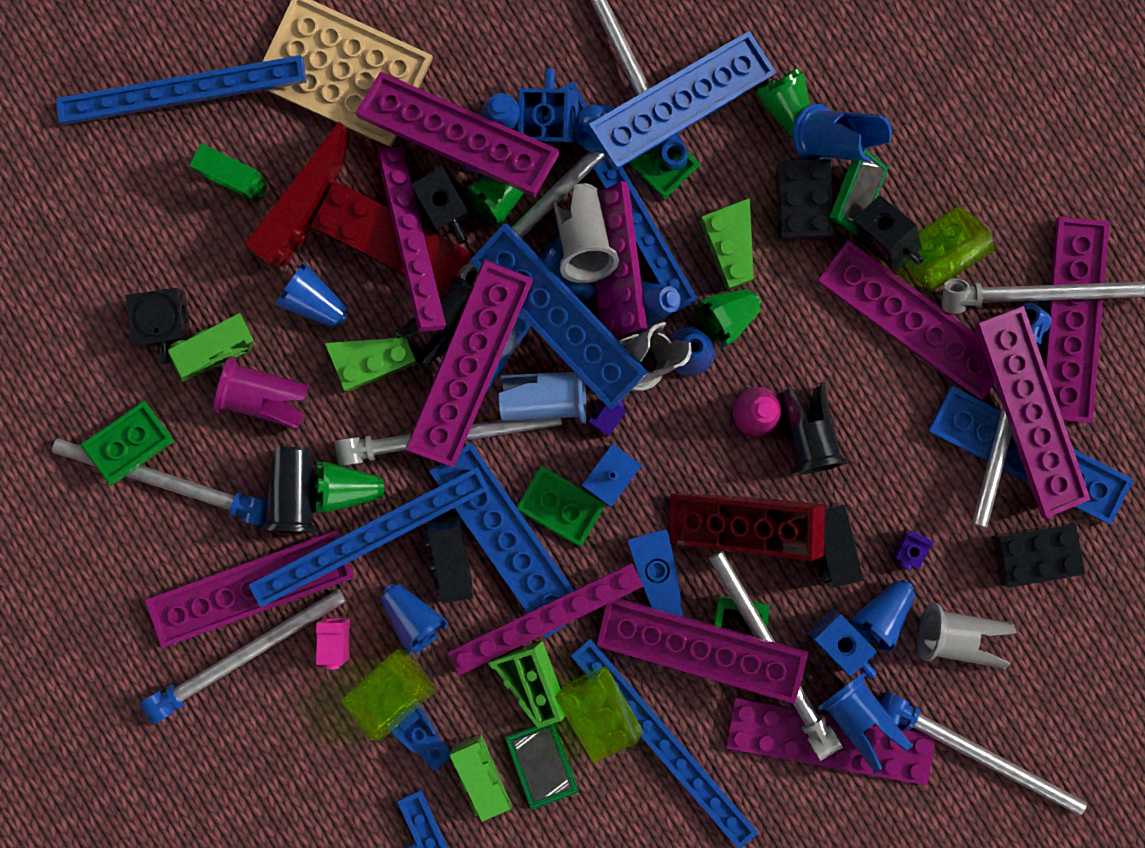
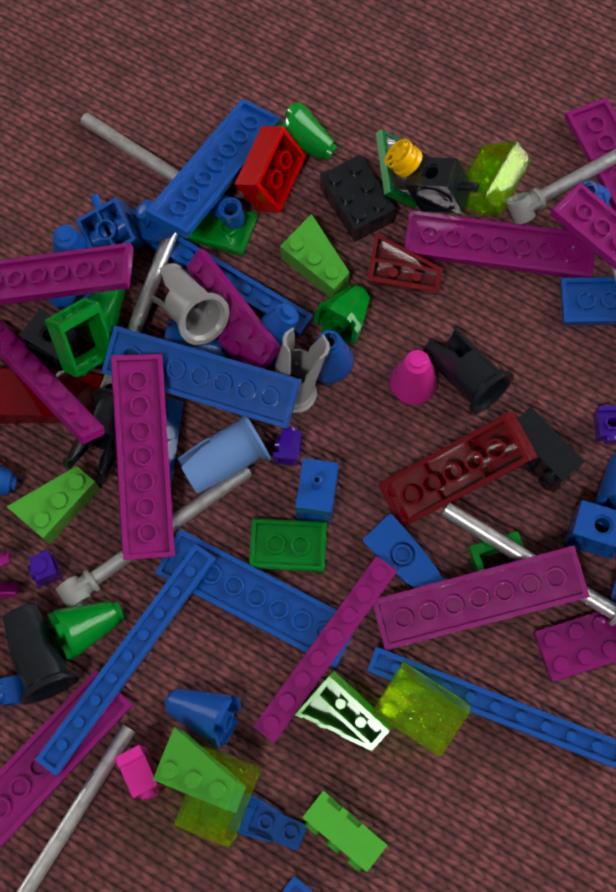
camera: 25 degrees left, 15 degrees down
black wedge [424,510,473,603] -> none
tile [505,723,579,810] -> none
blue piece [793,104,892,162] -> none
none -> dark purple brick [28,550,63,588]
none -> green window [45,297,111,377]
none -> bright green wedge [153,727,246,813]
none -> red brick [234,126,306,213]
none -> dark red wedge [367,233,443,295]
none -> yellow wheel [385,138,422,178]

